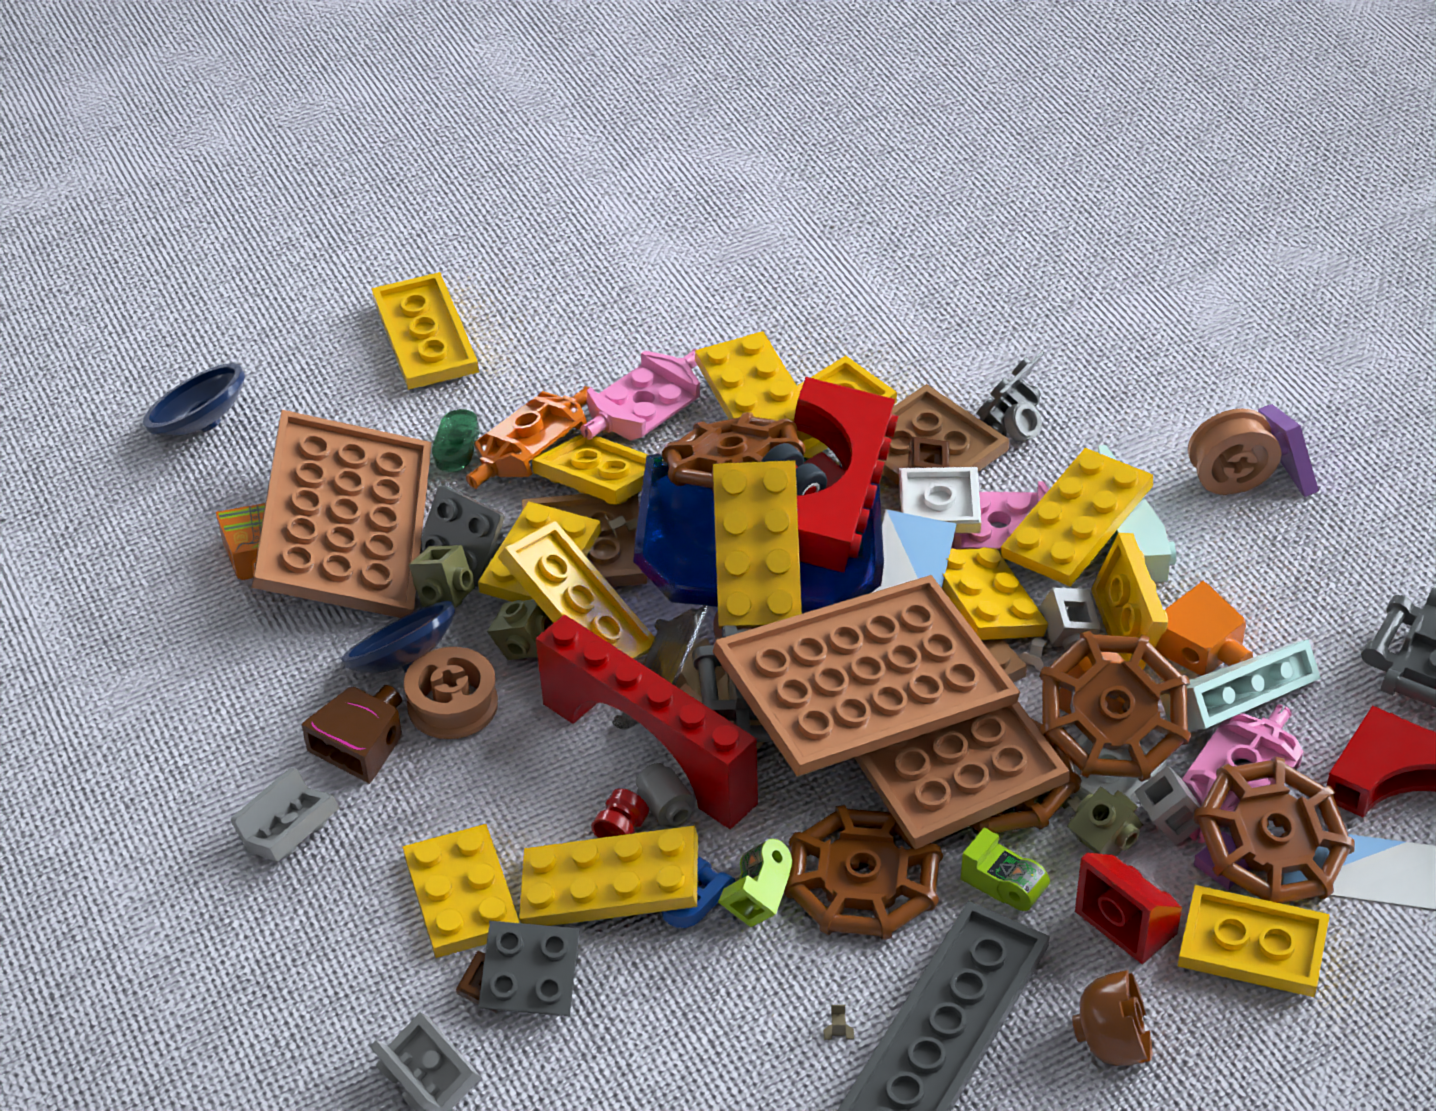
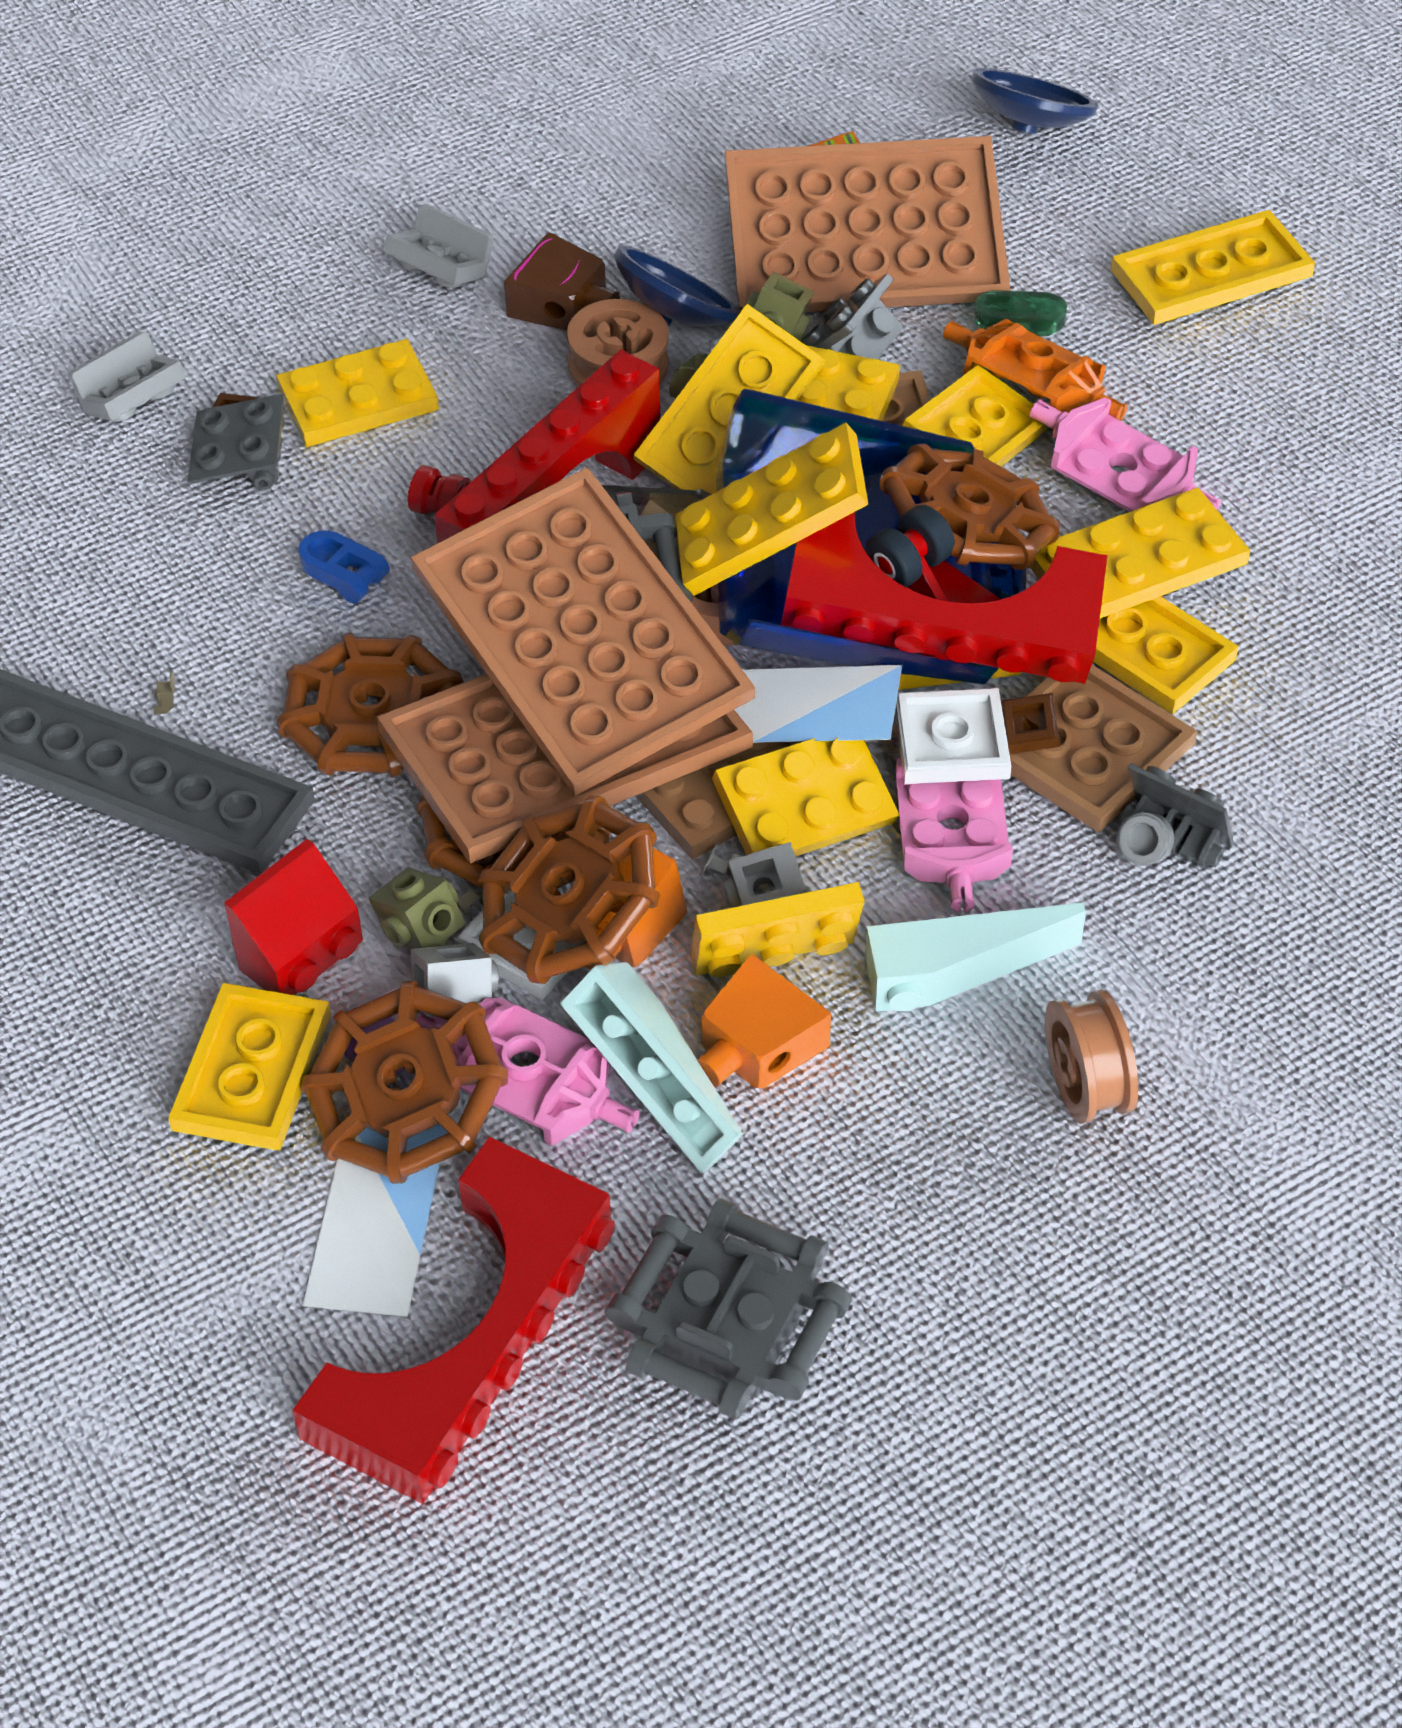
camera: 85 degrees right, 5 degrees up
yellow plate [519,826,698,926] -> none
leg [718,838,792,927] -> none
lime leg [960,827,1050,911] -> none
yellow plate [1001,448,1153,587] -> none
dark orange cylinder [1072,970,1153,1066] -> none
medium lavender wing [1258,404,1319,497] -> none

